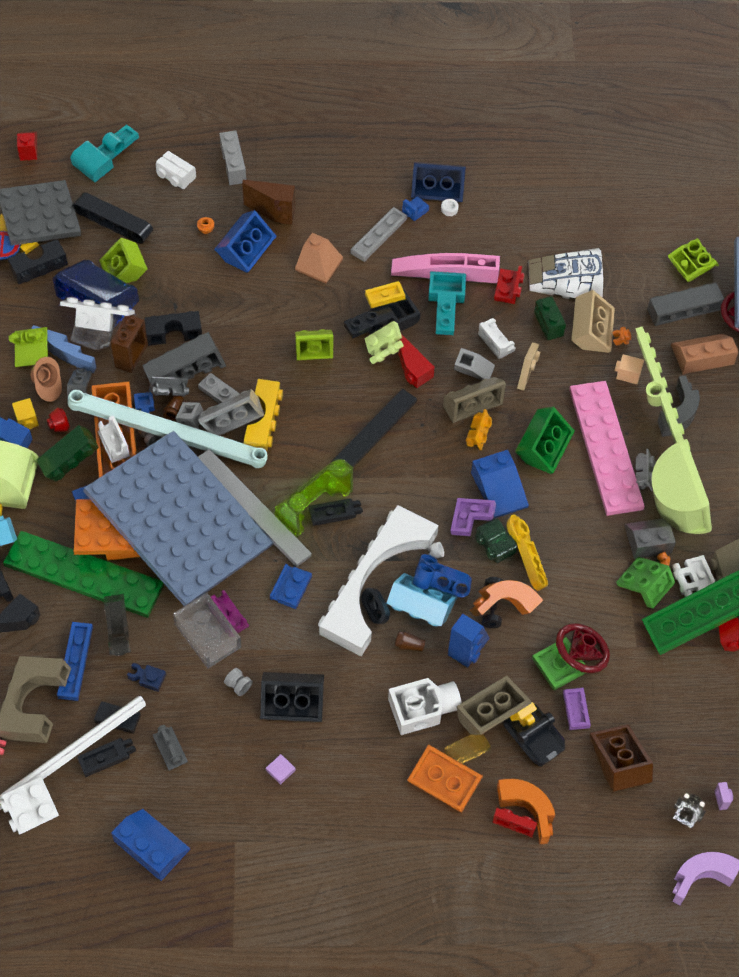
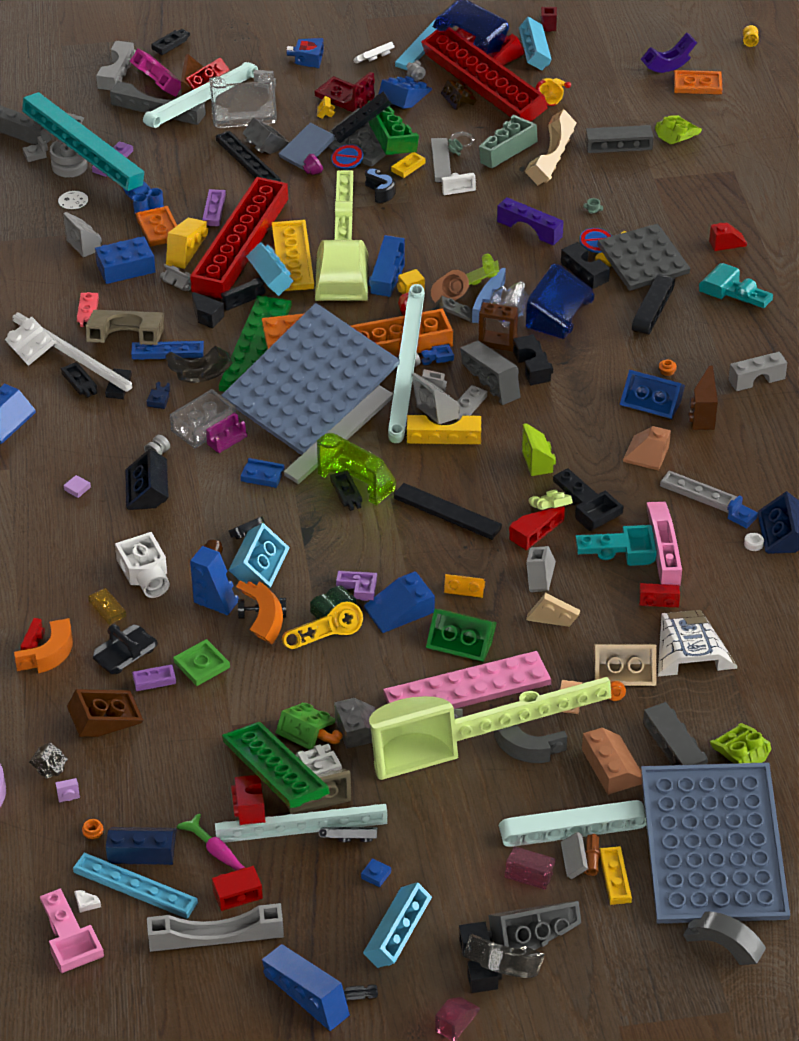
camera: 85 degrees right, 15 degrees down
dark green brick [36,425,99,482] -> none
white bracket [60,297,135,332] -> none
white hinge [98,415,130,463] -> none
lime slope [99,238,147,288] -> none
dark grey hinge [148,377,189,396] -> none
dark grey hinge [153,725,188,770] -> none
white brick [156,151,196,189] -> none
reddish brown cone [163,395,184,422] -> none
white arch [318,505,439,656] -> none
yellow plate [365,281,405,308] -> none
orange tile [407,744,483,813] -> none
blue piece [412,554,472,598] -> none
white hinge [428,542,444,558] -> none
dark tan slope [443,377,506,423] -> none
dark tan slope [456,676,531,735] -> none
white hinge [478,318,516,359] -> none
yellow tile [510,702,537,727] -> none
dark green brick [534,296,566,340] -> none
dark red piece [556,623,610,673] -> none

